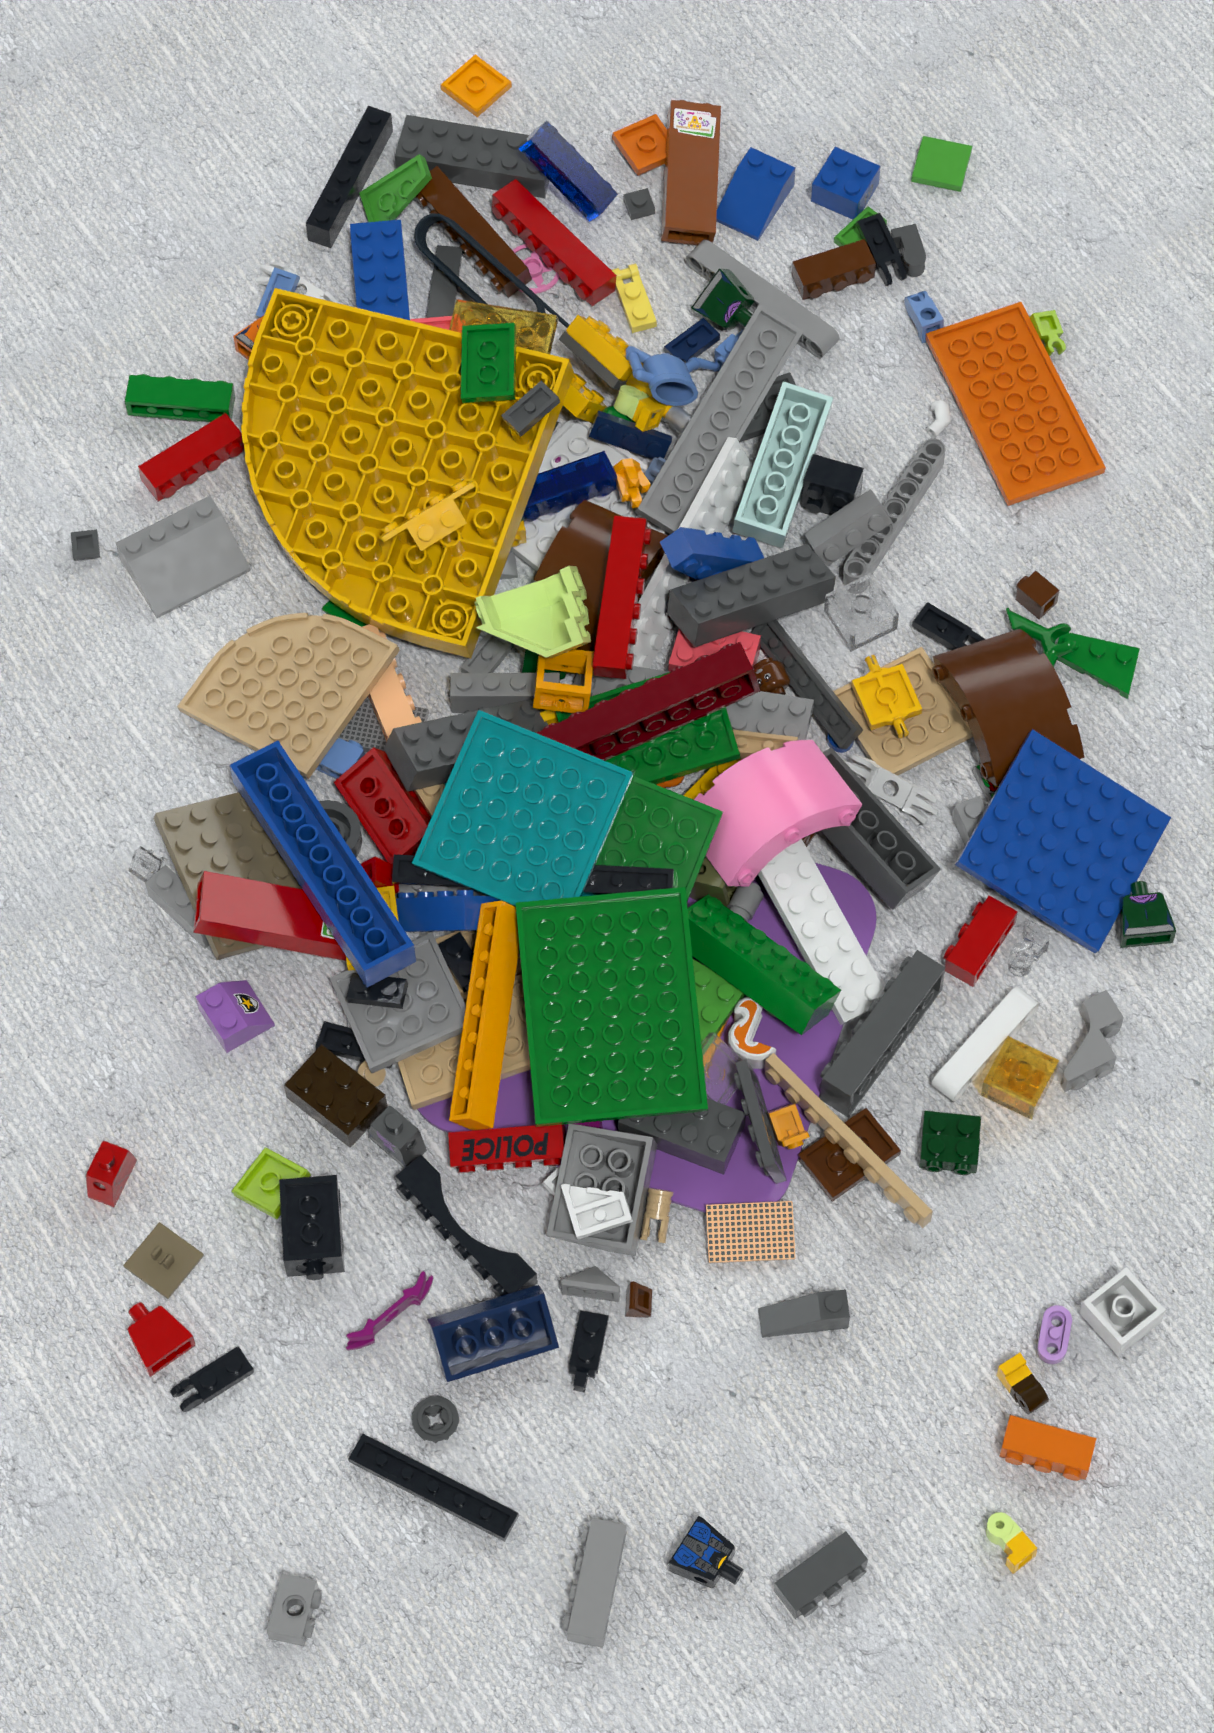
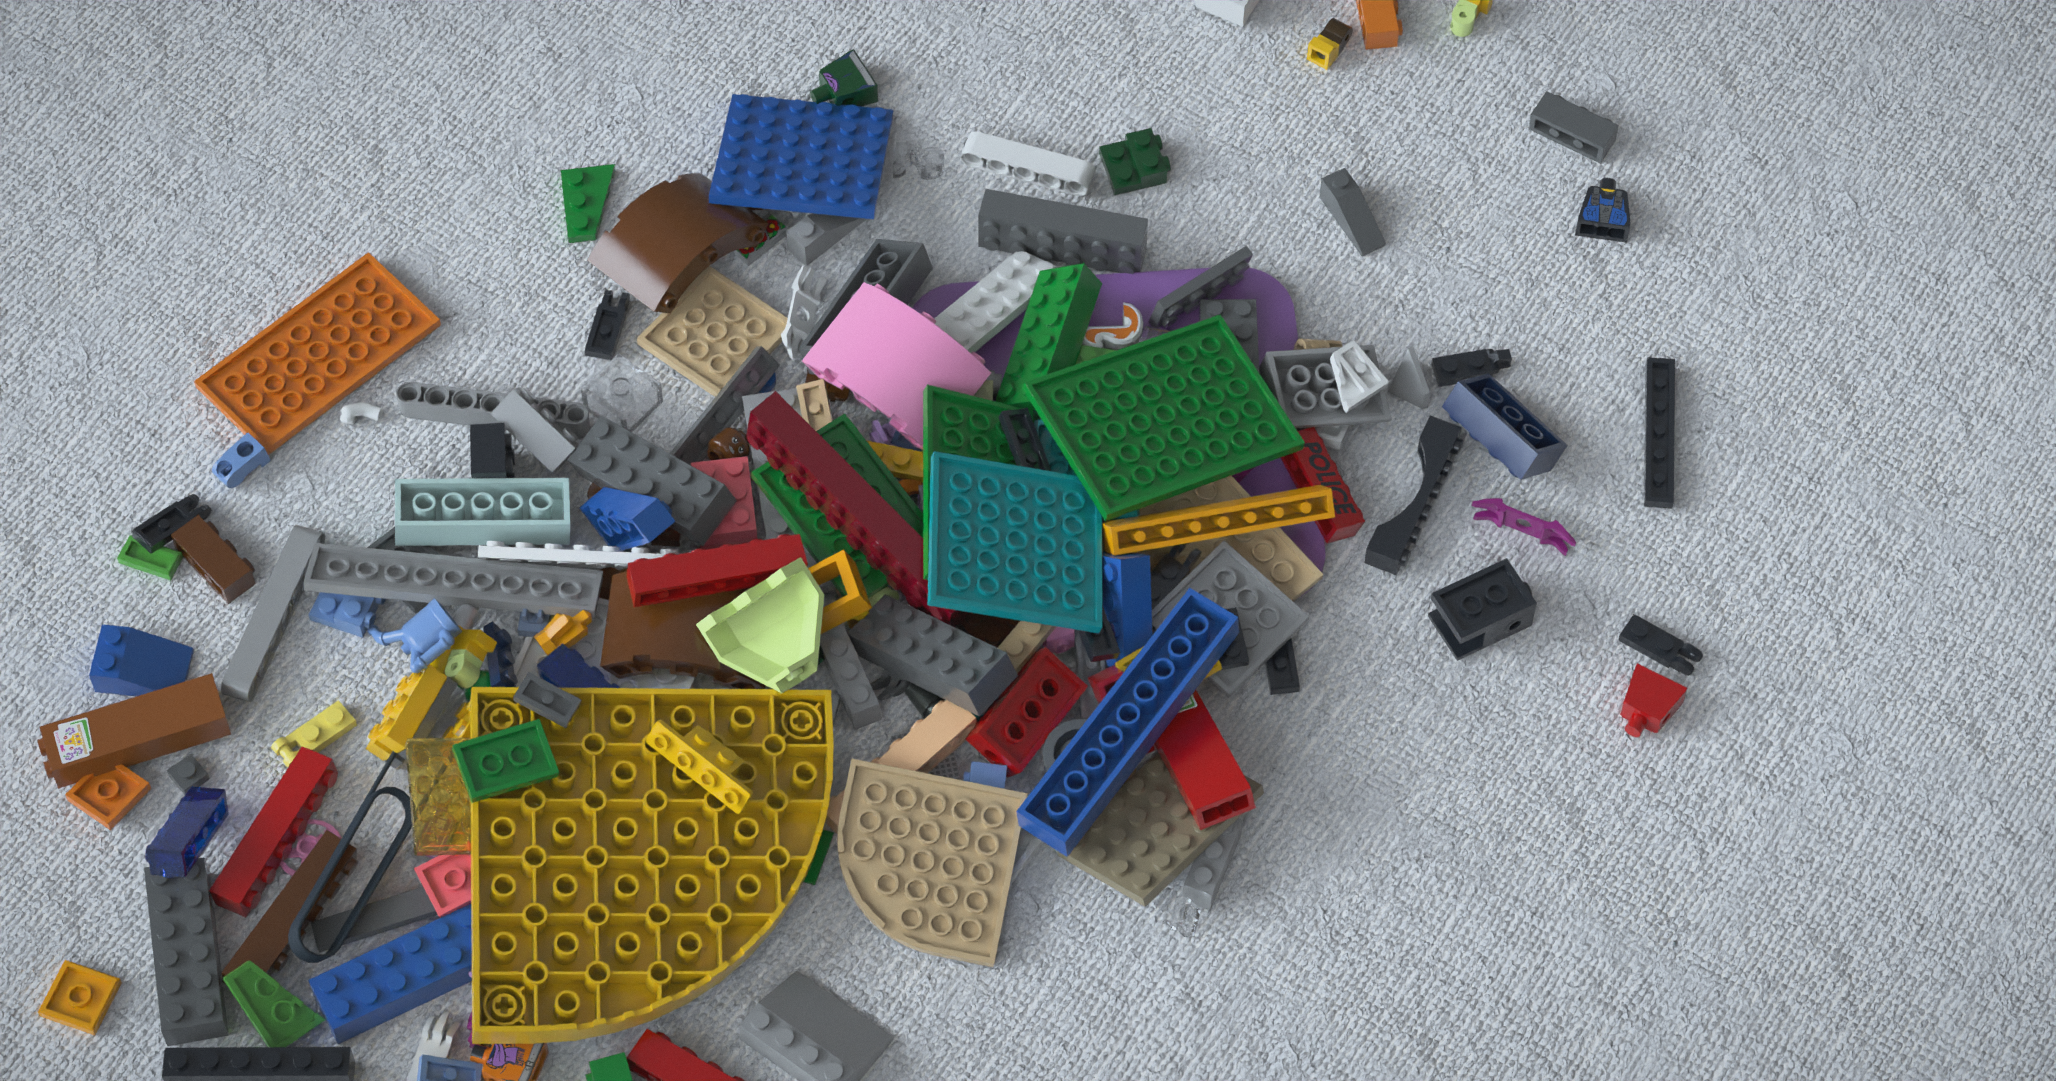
camera: 115 degrees left, 5 degrees down
red torso [86,1141,137,1207] -> none
dark tan piece [123,1222,204,1299] -> none
medium lavender slope [195,980,275,1053] -> none
lime tile [231,1147,311,1219] -> none
light grey brick [267,1574,322,1646] -> none
dark brown brick [284,1044,388,1148] -> none
tan plate [357,1060,386,1087] -> none
dark grey torso [368,1106,427,1168] -> none
dark grey gear [412,1396,459,1443] -> none
light grey brick [563,1518,627,1648] -> none
reddish brown slope [625,1281,652,1318] -> none
dark blue hinge [664,318,720,363] -> none
dark green torso [691,268,754,329] -> none
light nougat tile [706,1201,795,1263] -> none
tan plate [765,1053,933,1228] -> none
light orange bracket [767,1103,810,1150] -> none
reddish brown plate [798,1108,901,1202] -> none
blue brick [811,147,881,220] -> none
yellow plate [851,655,922,738] -> none
dark grey leg [891,224,926,277] -> none
bright green tile [911,136,972,192] -> none
red brick [943,895,1018,987] -> none
clear yellow brick [981,1036,1059,1120] -> none
green piece [1006,608,1076,667] -> none
reddish brown brick [1015,570,1060,619] -> none
lime plate [1030,310,1066,356] -> none
lavender plate [1037,1305,1072,1364] -> none
light grey arch [1061,990,1124,1092] -> none

